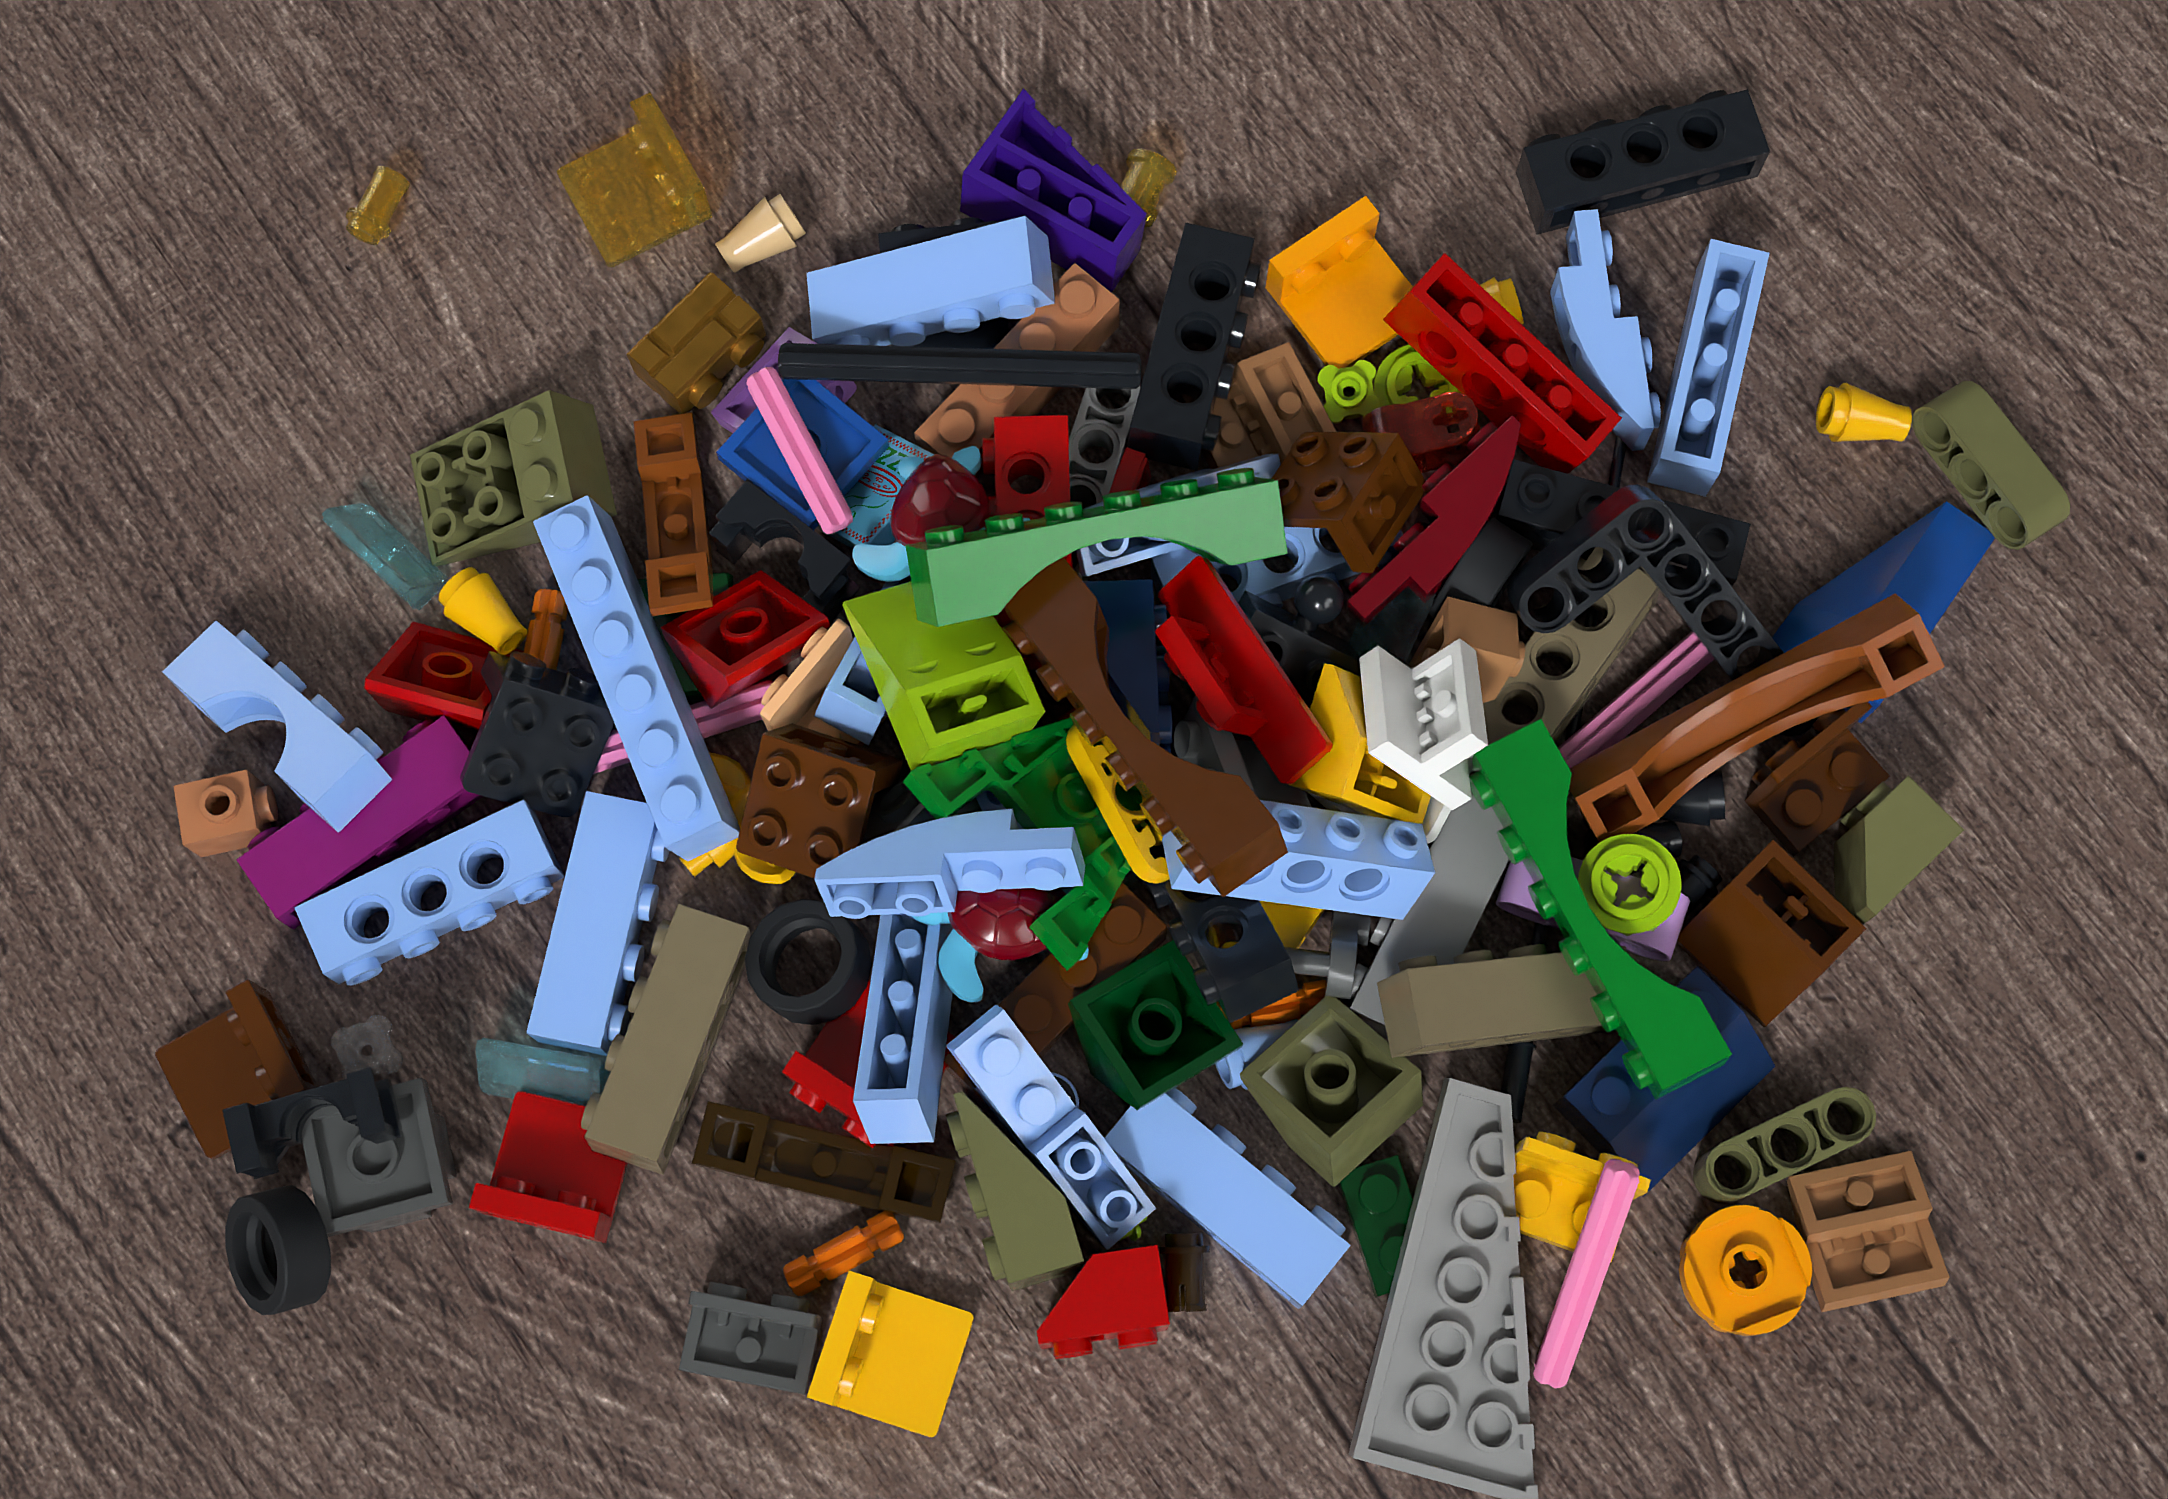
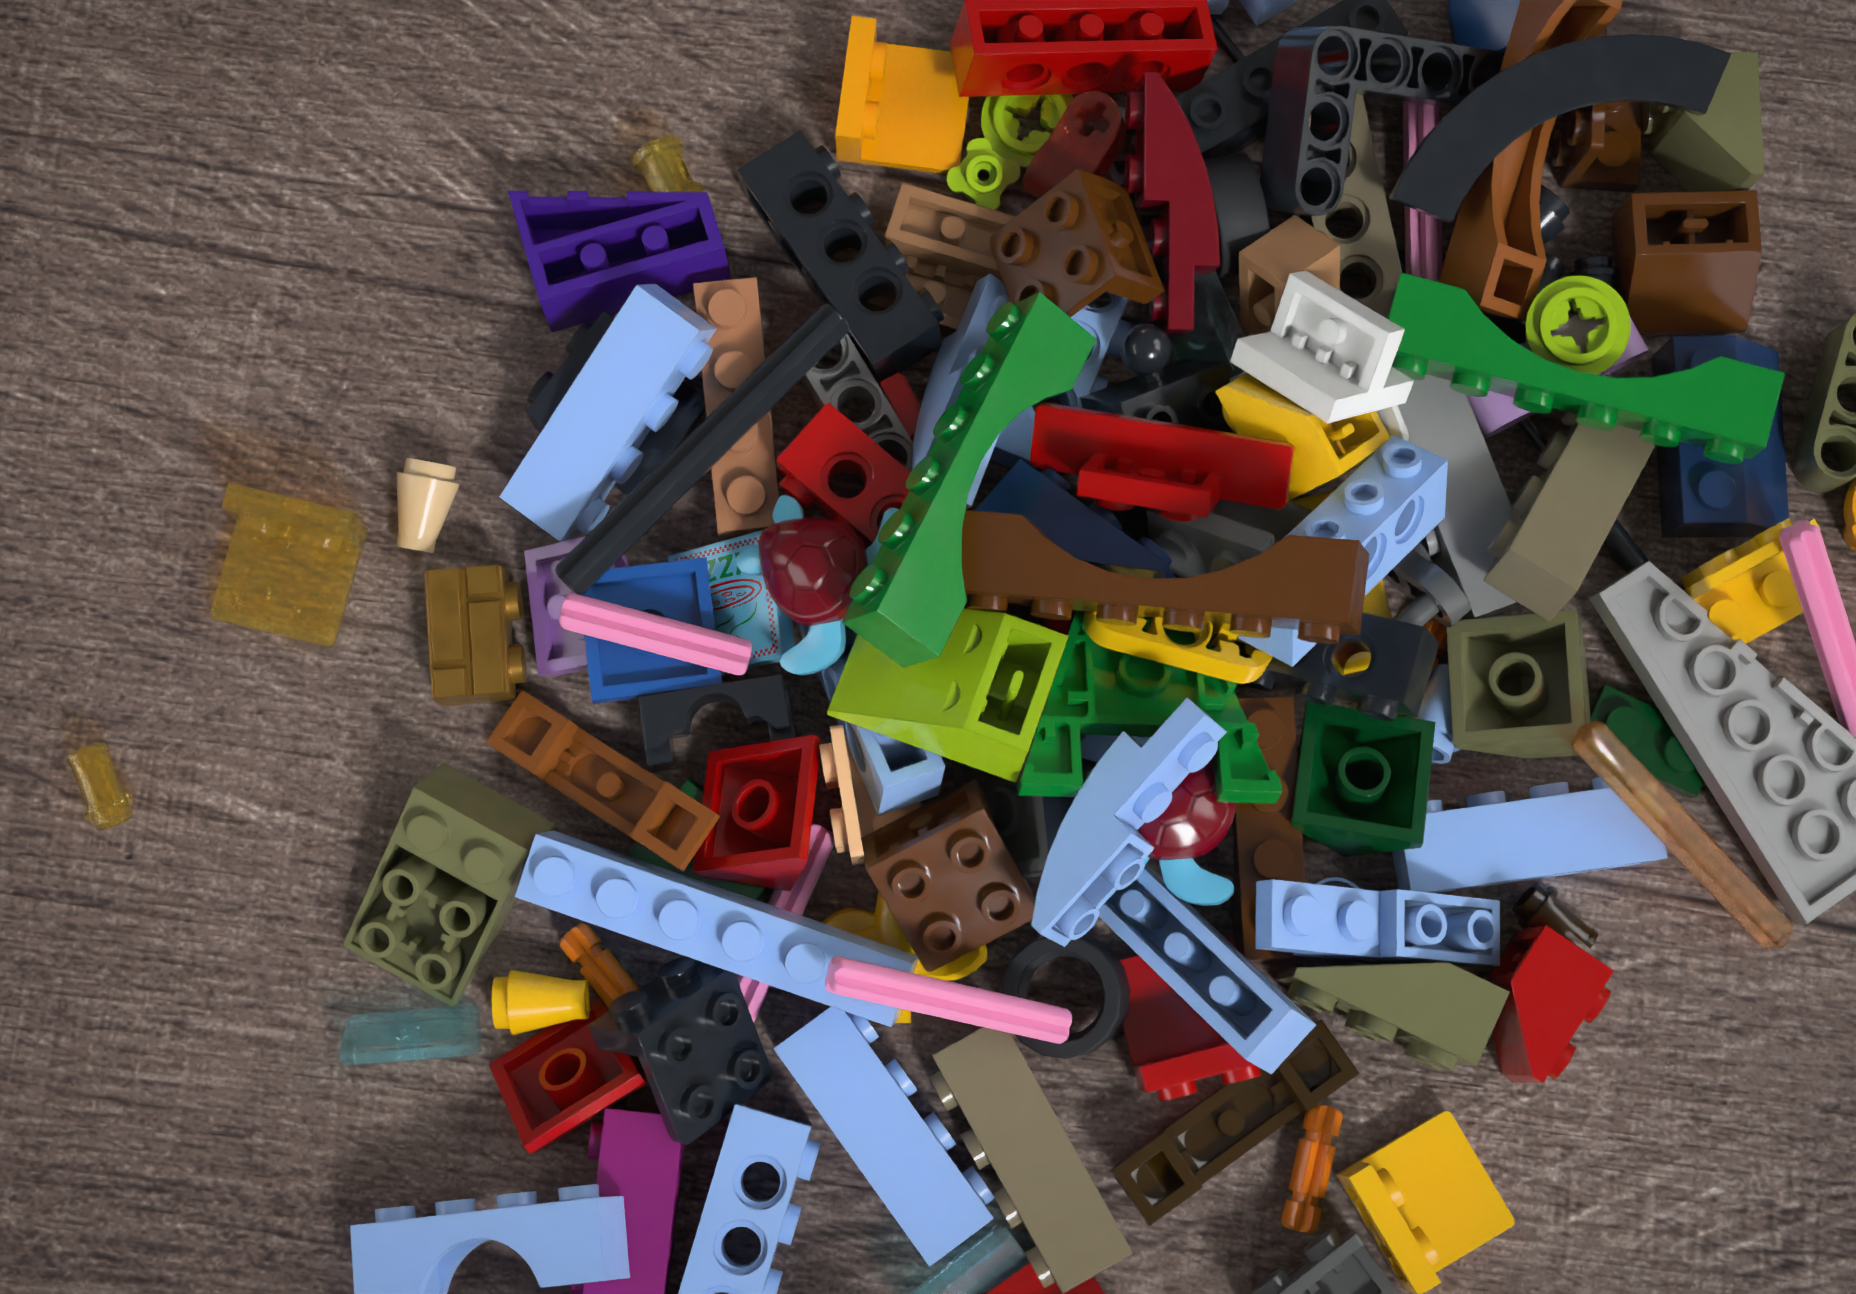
camera: 55 degrees left, 5 degrees up
none -> bright pink axle [825,956,1072,1044]
none -> black tile [1389,34,1732,223]
none -> clear orange axle [1571,720,1794,951]

